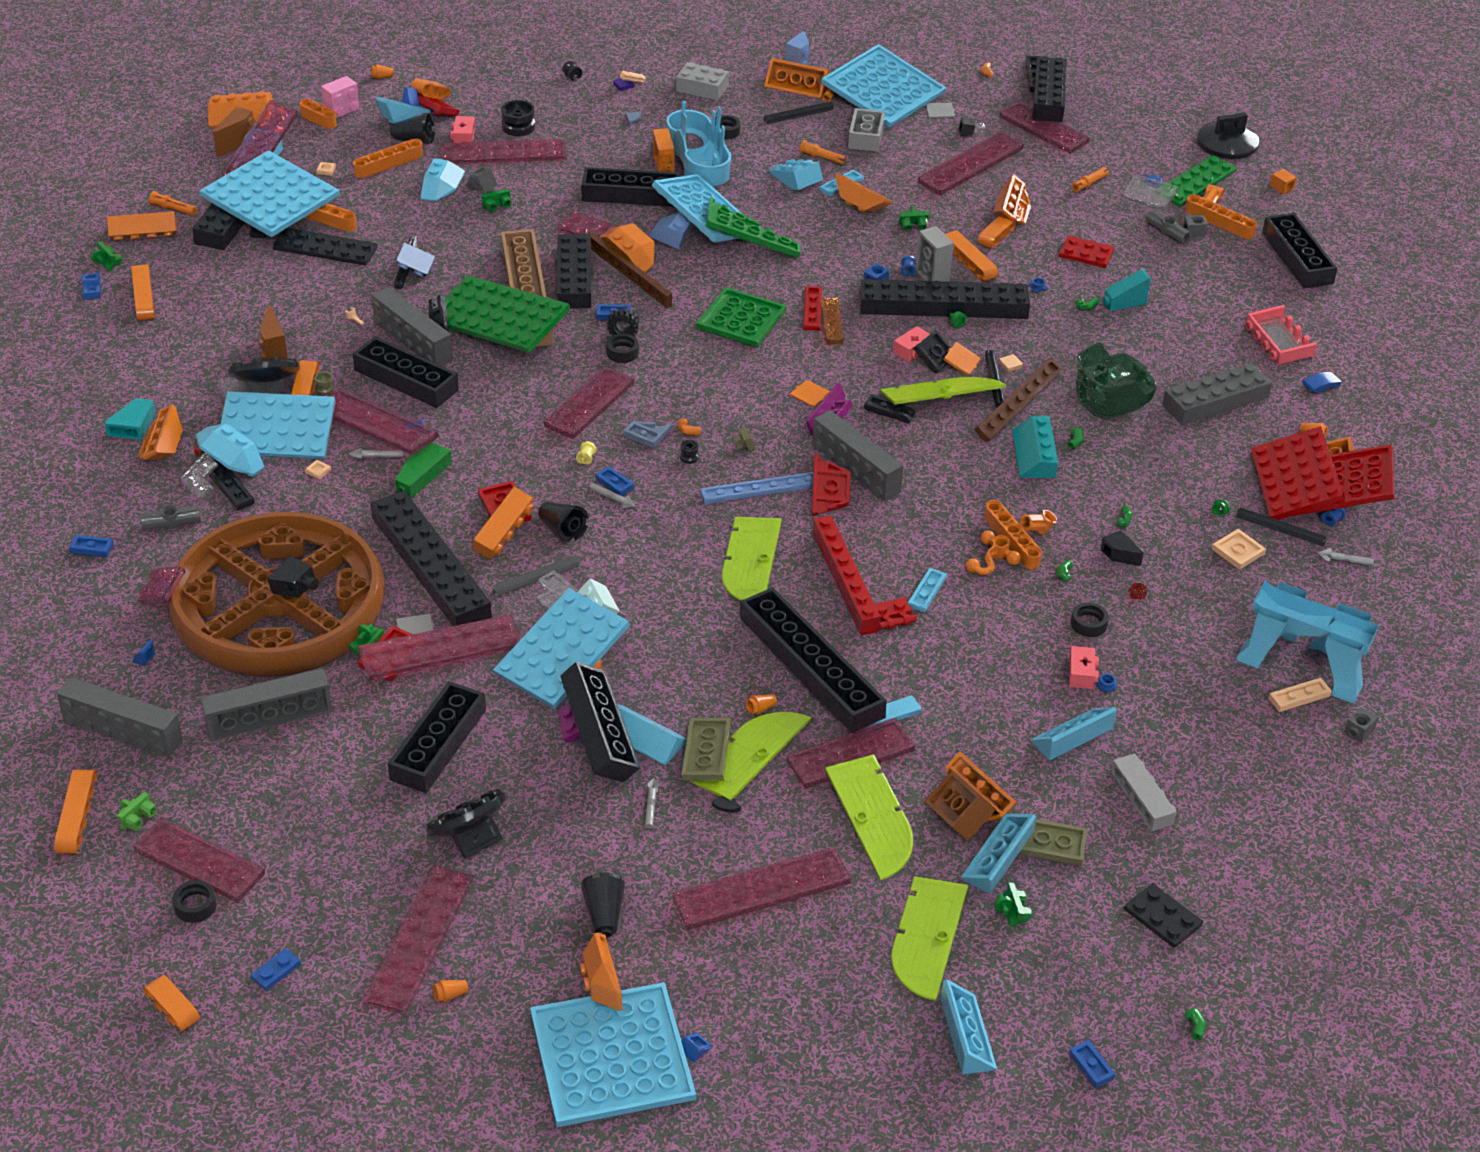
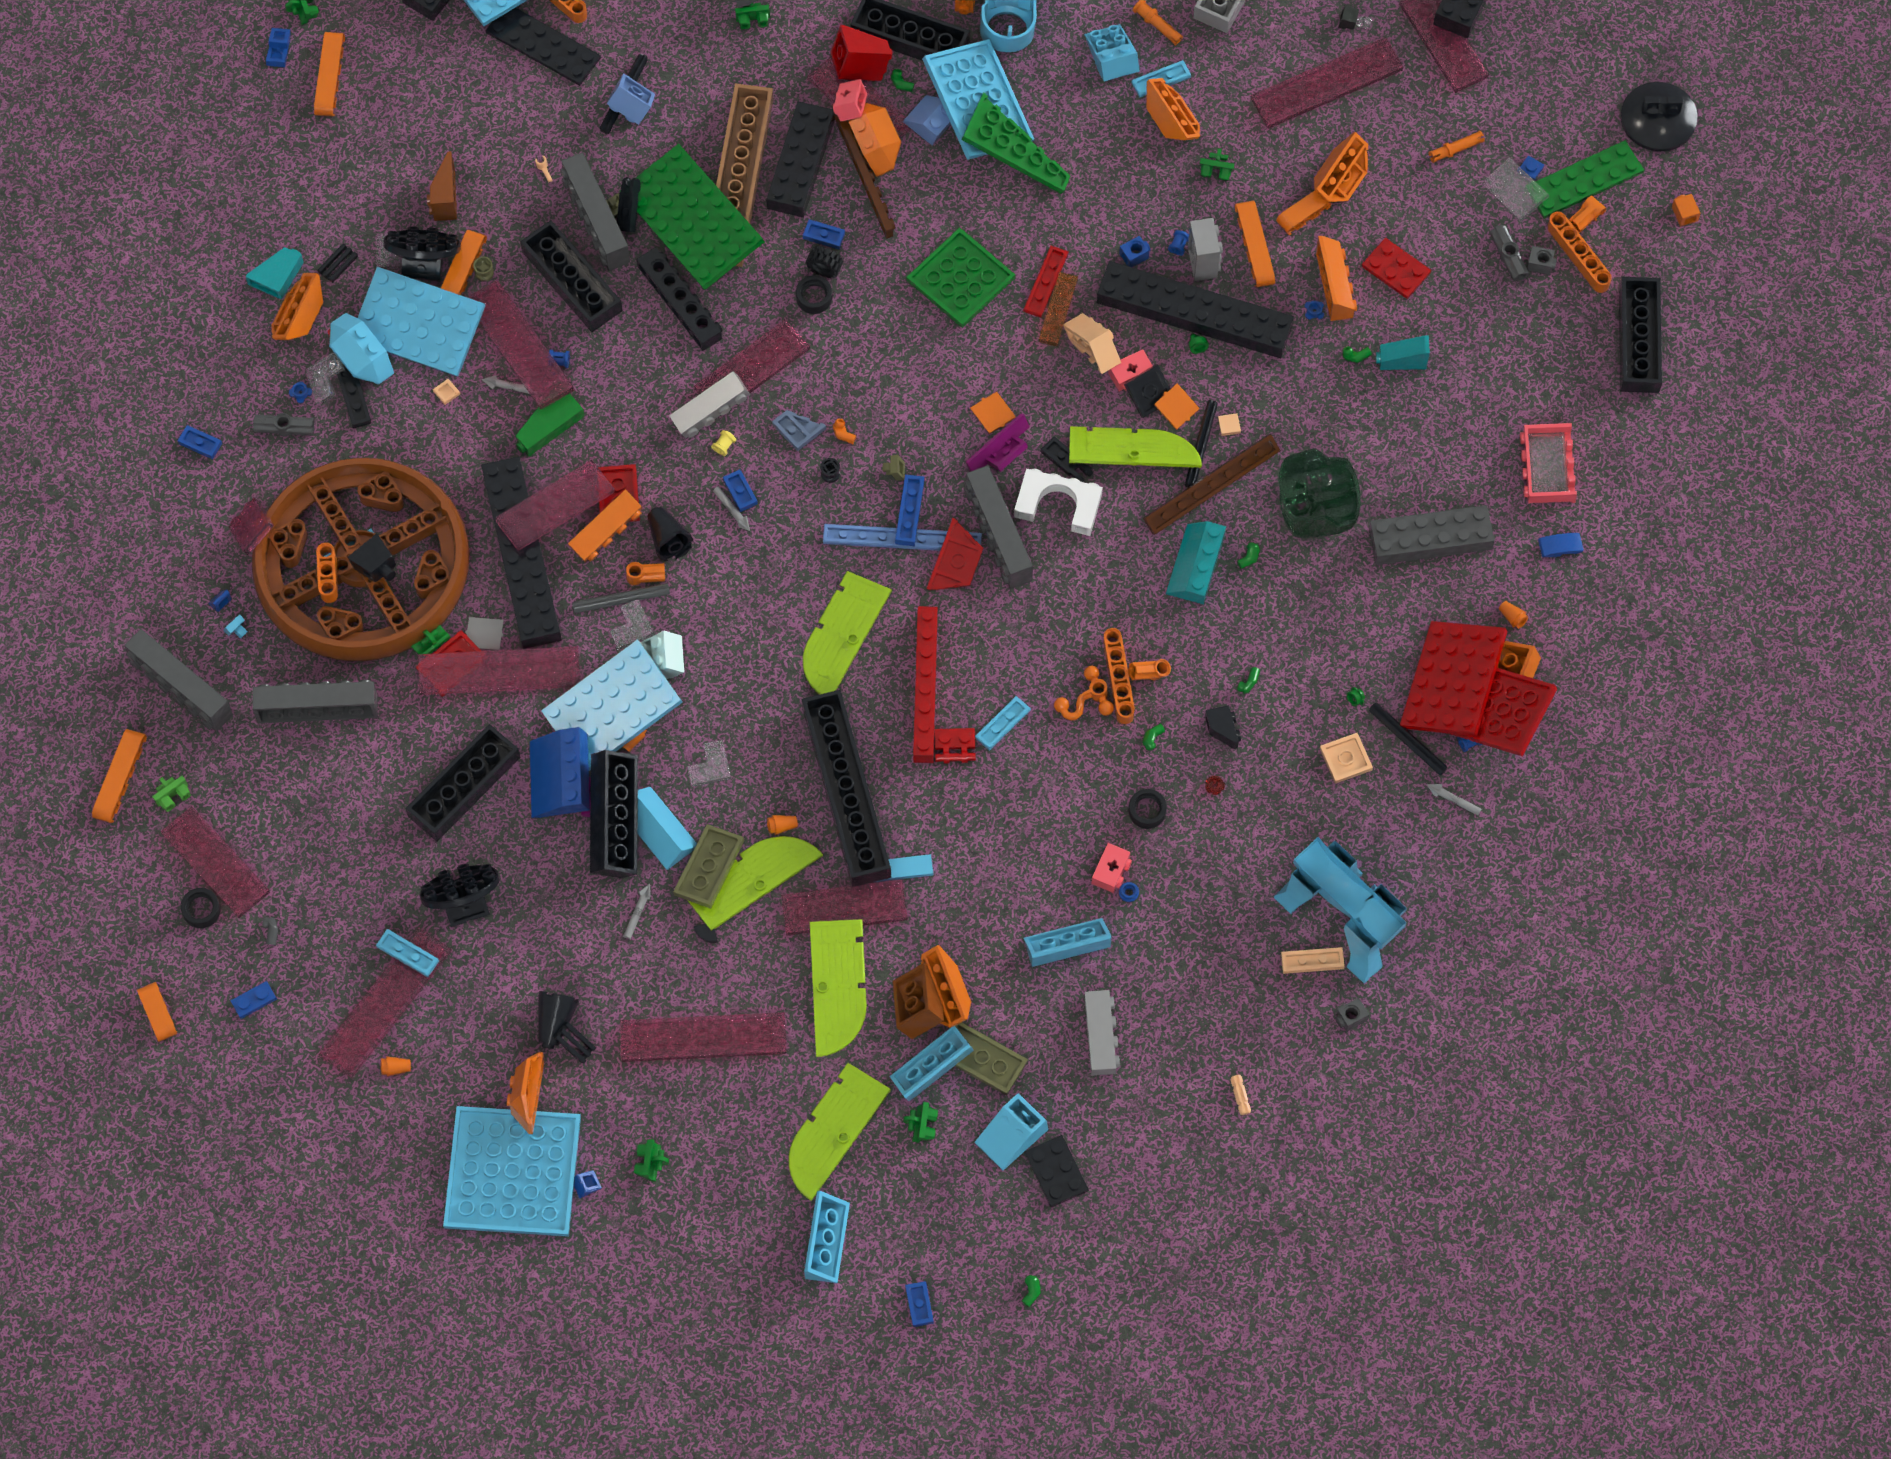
camera: 20 degrees right, 25 degrees up
none -> medium azure tile [223,614,247,639]
none -> dark grey arm [262,917,278,945]
none -> blue plate [289,381,312,403]
none -> orange beam [316,542,338,603]
none -> black tile [318,243,358,283]
none -> medium azure tile [376,929,439,978]
none -> clear pink plate [495,460,615,551]
none -> blue slope [530,727,590,818]
none -> black tile [553,1021,596,1064]
none -> orange piece [626,562,665,585]
none -> green hips [634,1139,669,1182]
none -> black brick [637,247,723,351]
none -> light grey brick [669,371,750,438]
none -> clear plate [687,740,731,787]
none -> red slope [830,25,893,81]
none -> coral brick [833,79,867,122]
none -> green arm [891,69,914,92]
none -> blue plate [895,475,925,546]
none -> medium azure slope [975,1093,1048,1170]
none -> white arch [1014,468,1103,536]
none -> light nougat wedge [1063,313,1121,374]
none -> light nougat axle [1231,1075,1251,1115]
none -> orange slope [1316,236,1357,321]

